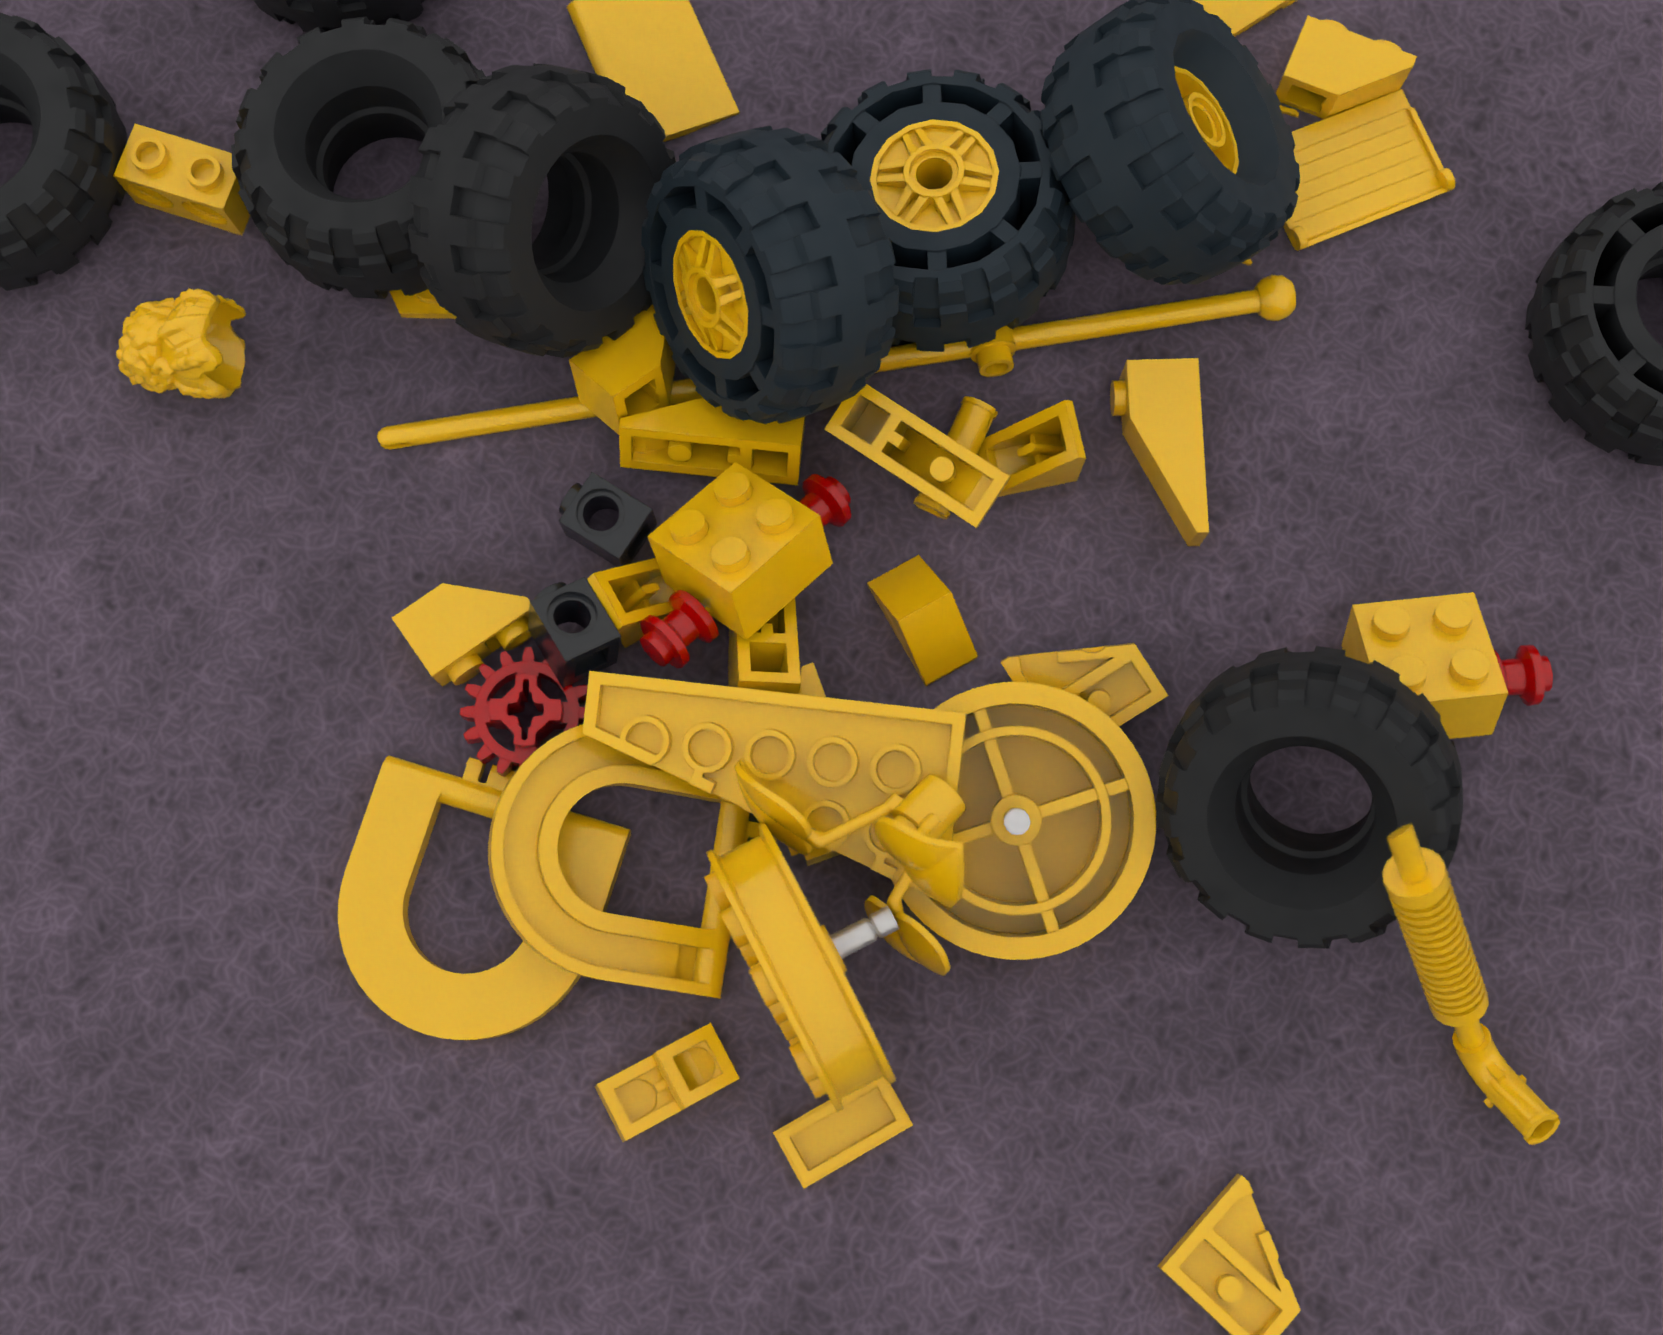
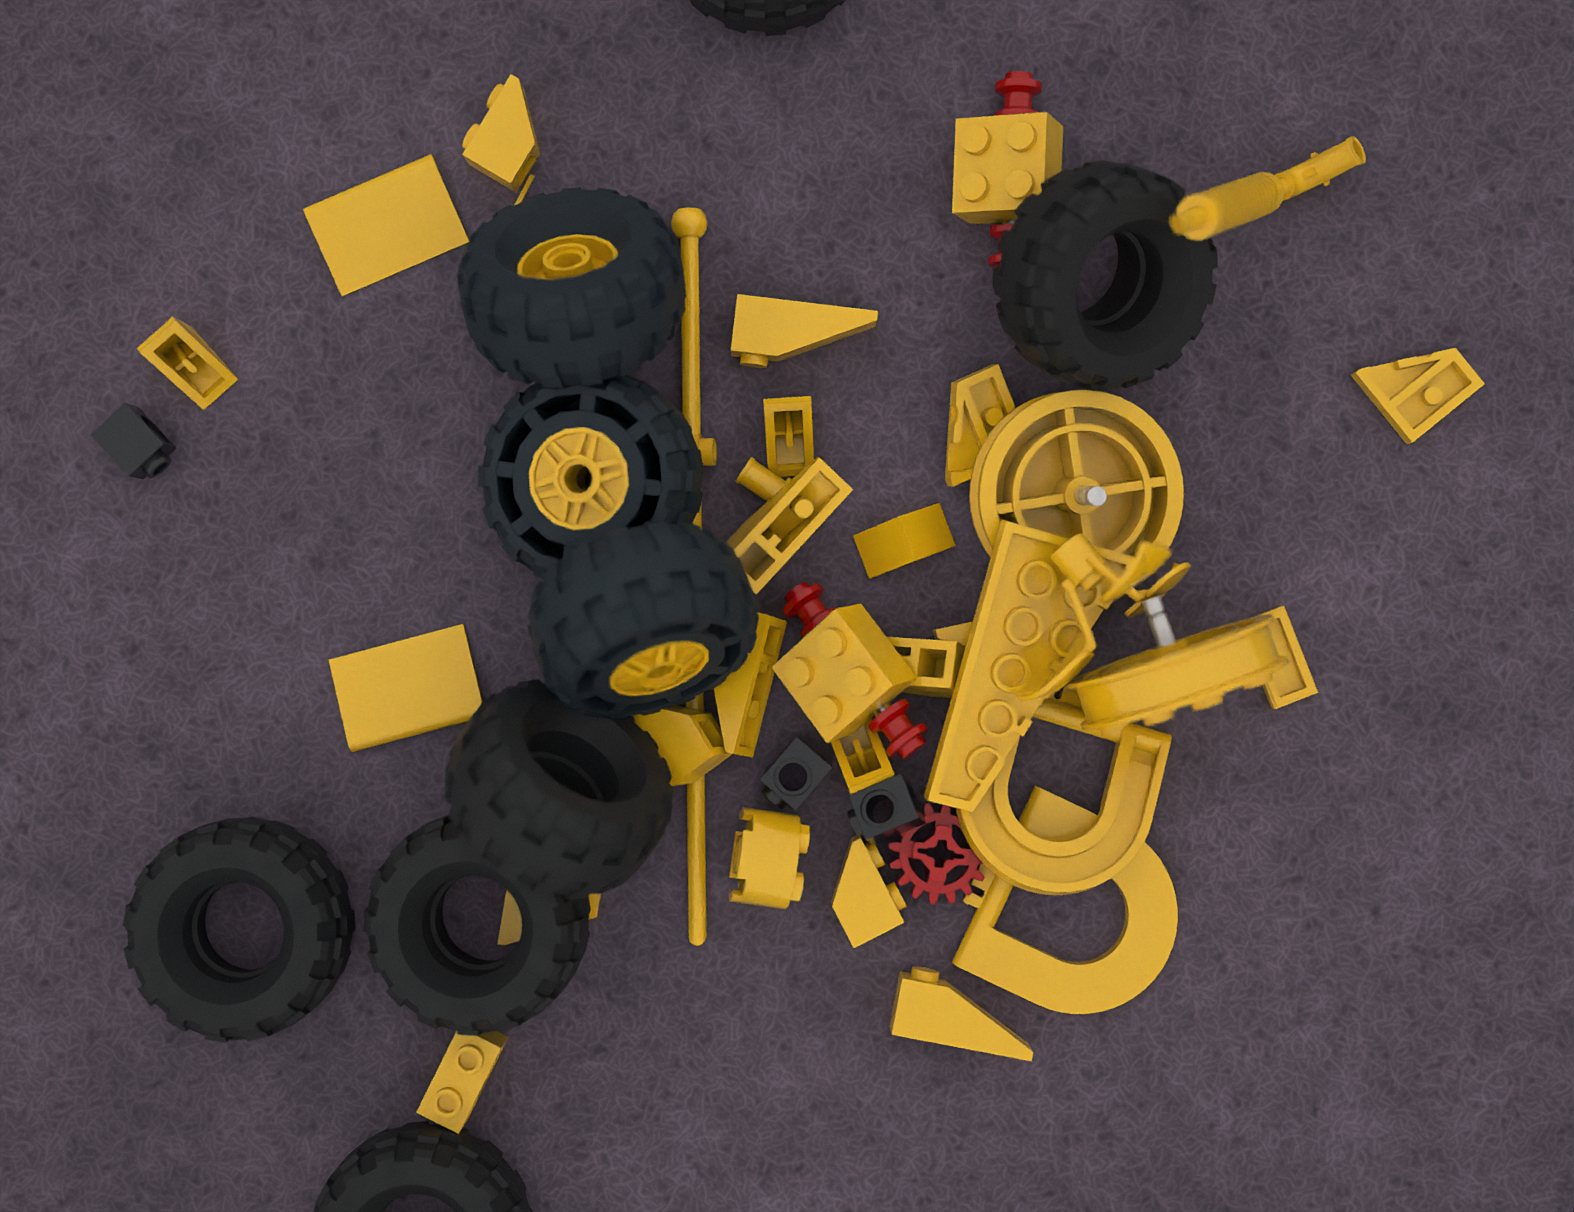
camera: 85 degrees left, 10 degrees up
yellow hair [116,288,246,399] -> none
yellow slope [595,1023,740,1143] -> none
yellow piece [1283,89,1456,251] -> none
none -> yellow brick [728,807,810,909]
none -> yellow slope [889,966,1033,1061]

